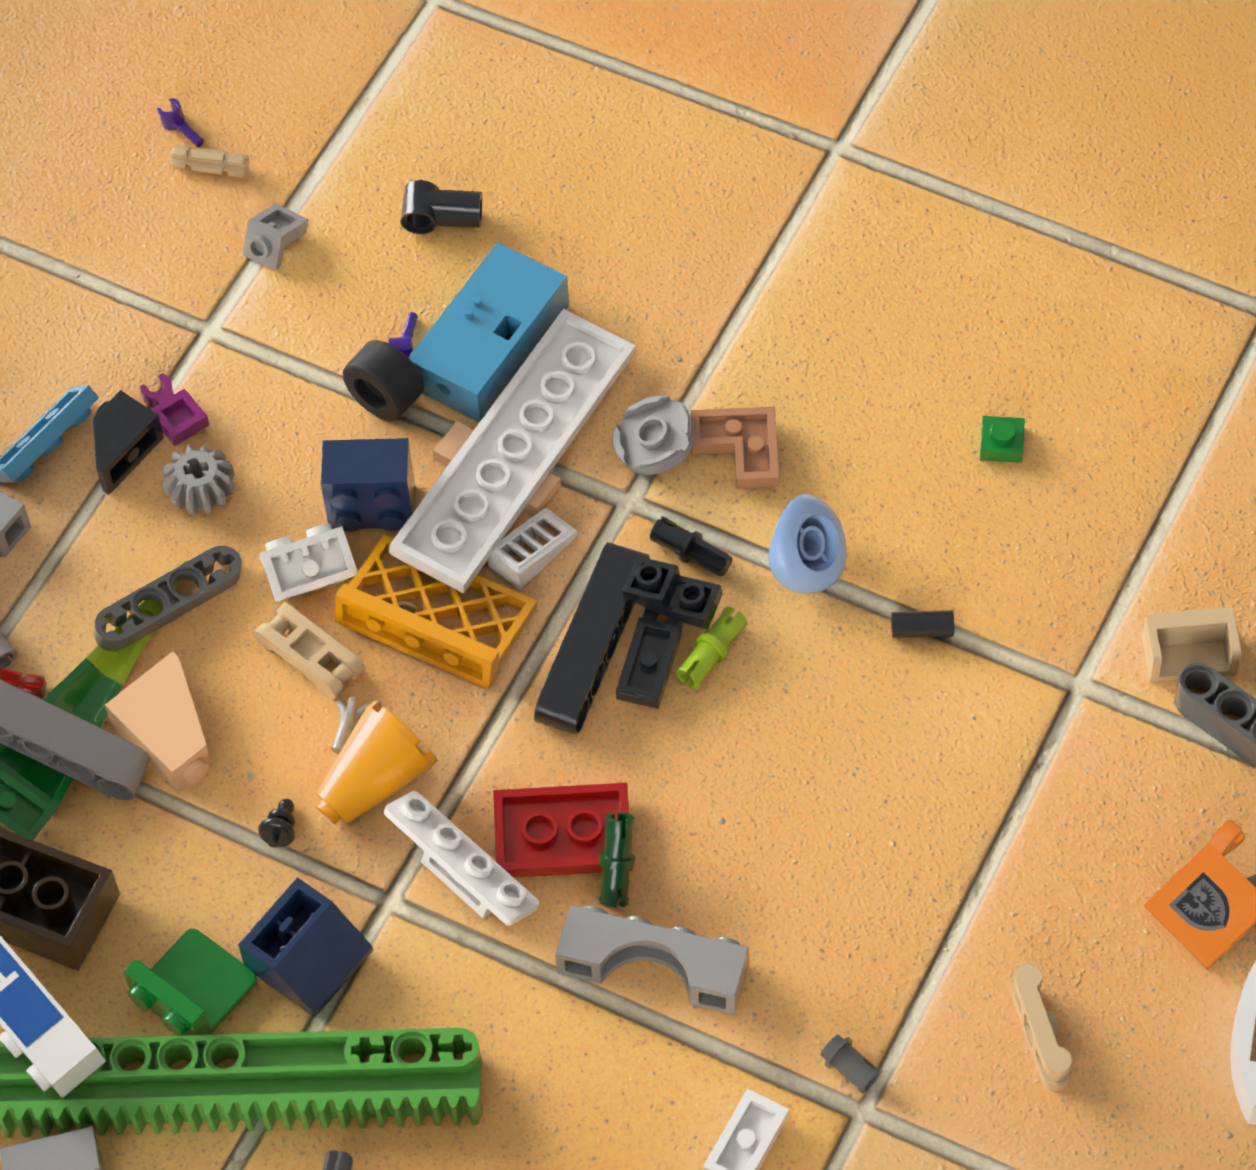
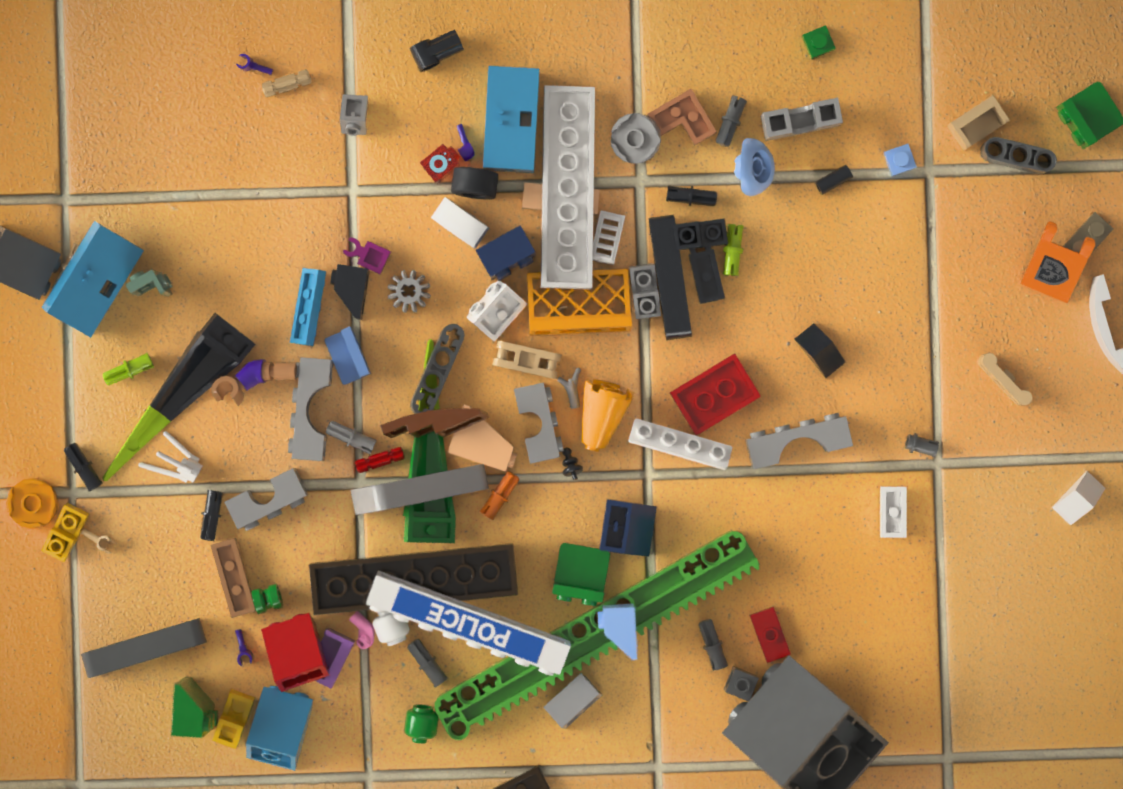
camera: 30 degrees left, 30 degrees up
dark green pin [598,812,635,908] -> none
none -> medium blue panel [324,326,371,385]
none -> reddish brown slope [380,408,489,438]
none -> clear red brick [420,144,461,185]
none -> white slope [431,197,489,249]
none -> orange axle [480,471,519,520]
none -> light grey arch [514,382,564,464]
none -> light blue slope [598,604,637,660]
none -> light grey slope [629,263,661,319]
none -> dark grey axle [716,96,747,147]
none -> light grey arch [761,98,843,141]
none -> black slope [794,323,846,378]
none -> light blue plate [883,144,917,176]

